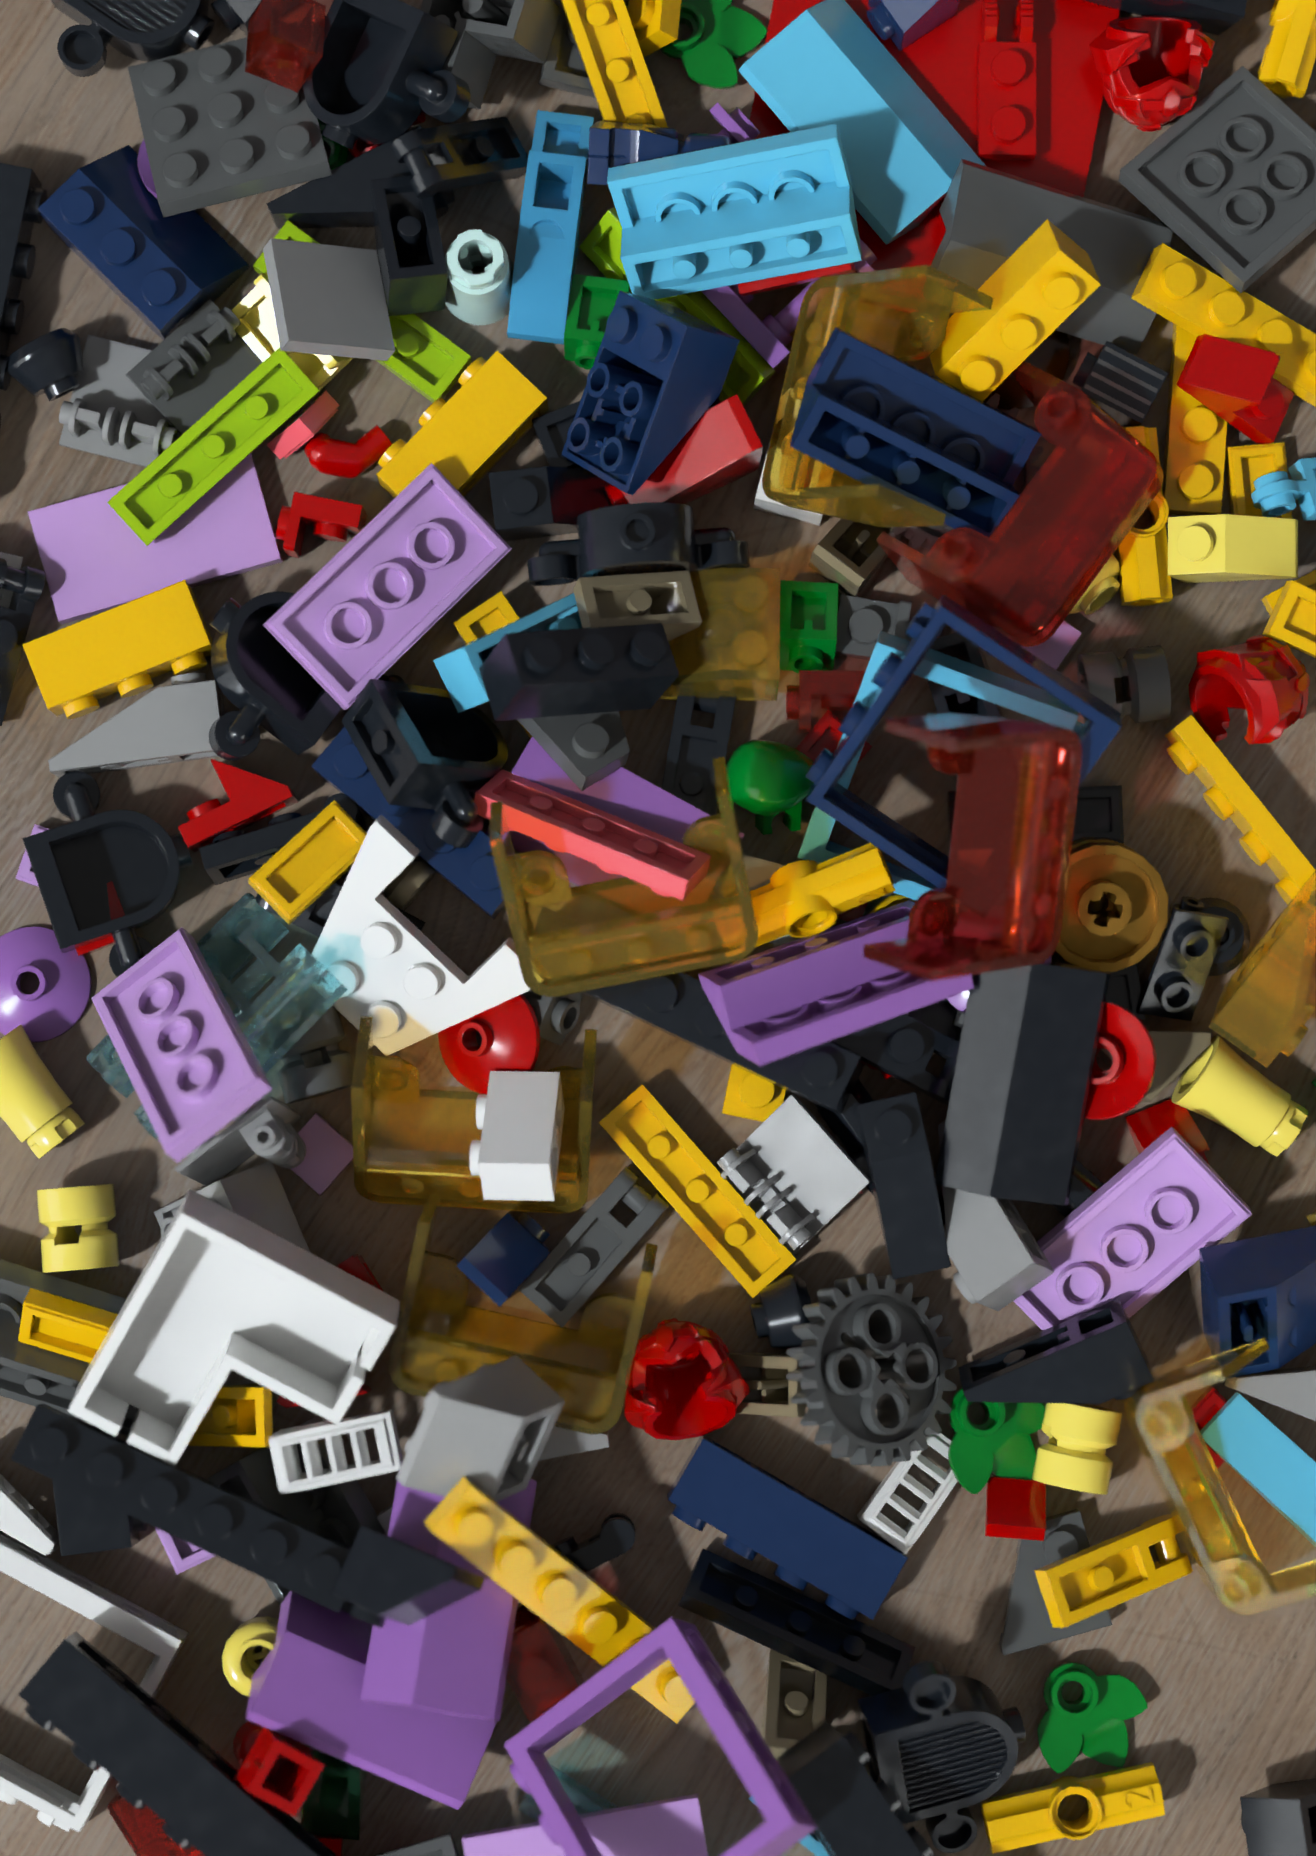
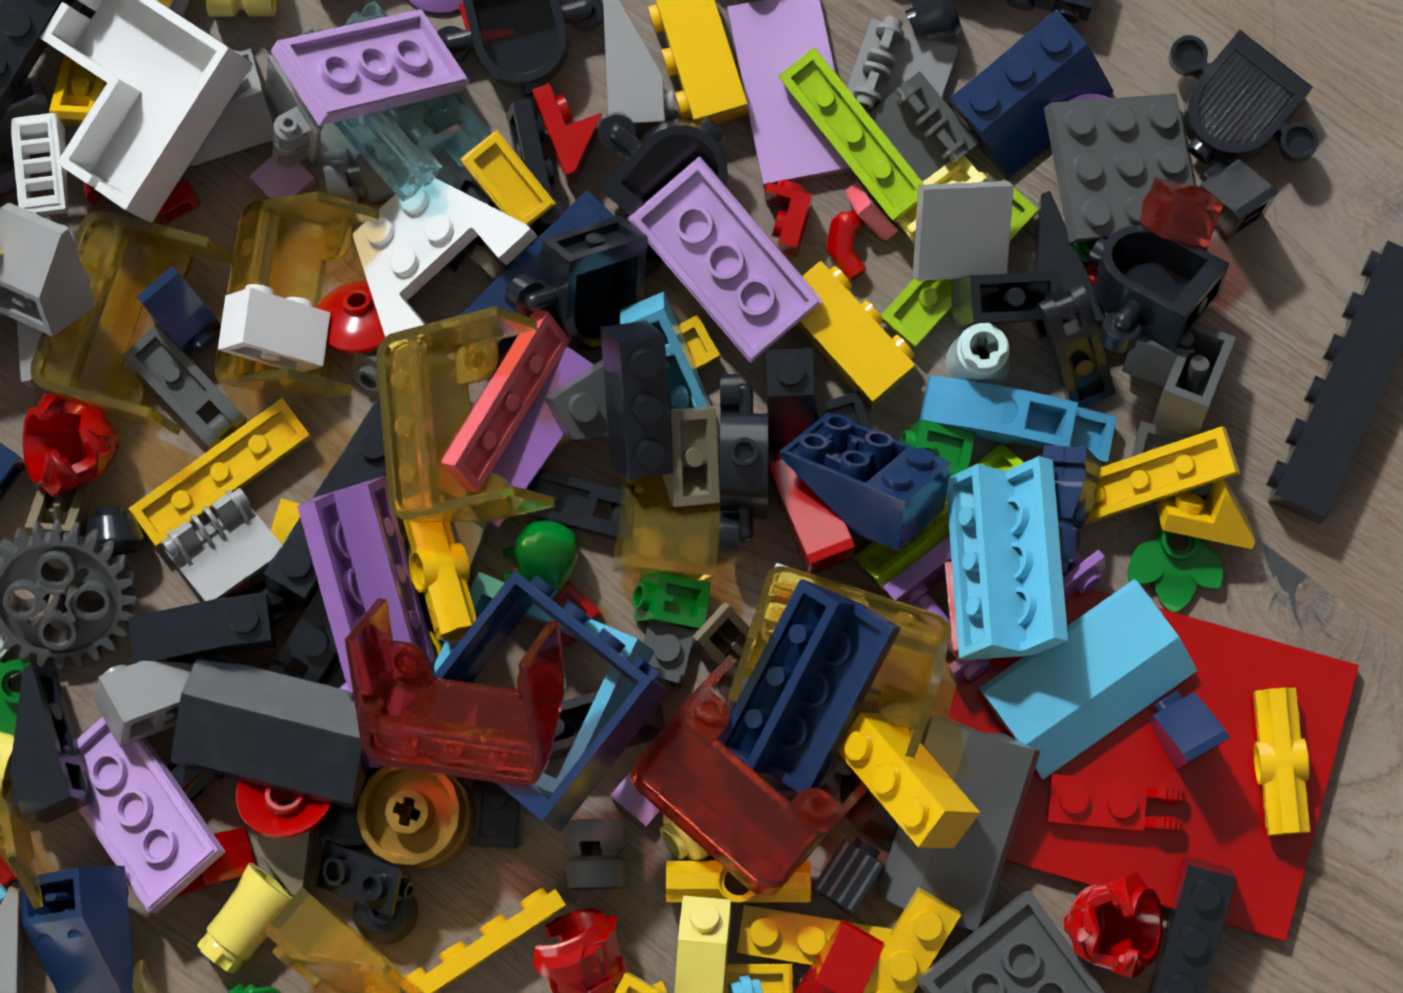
camera: 105 degrees right, 5 degrees down
clear red bracket [786,670,865,734] -> none

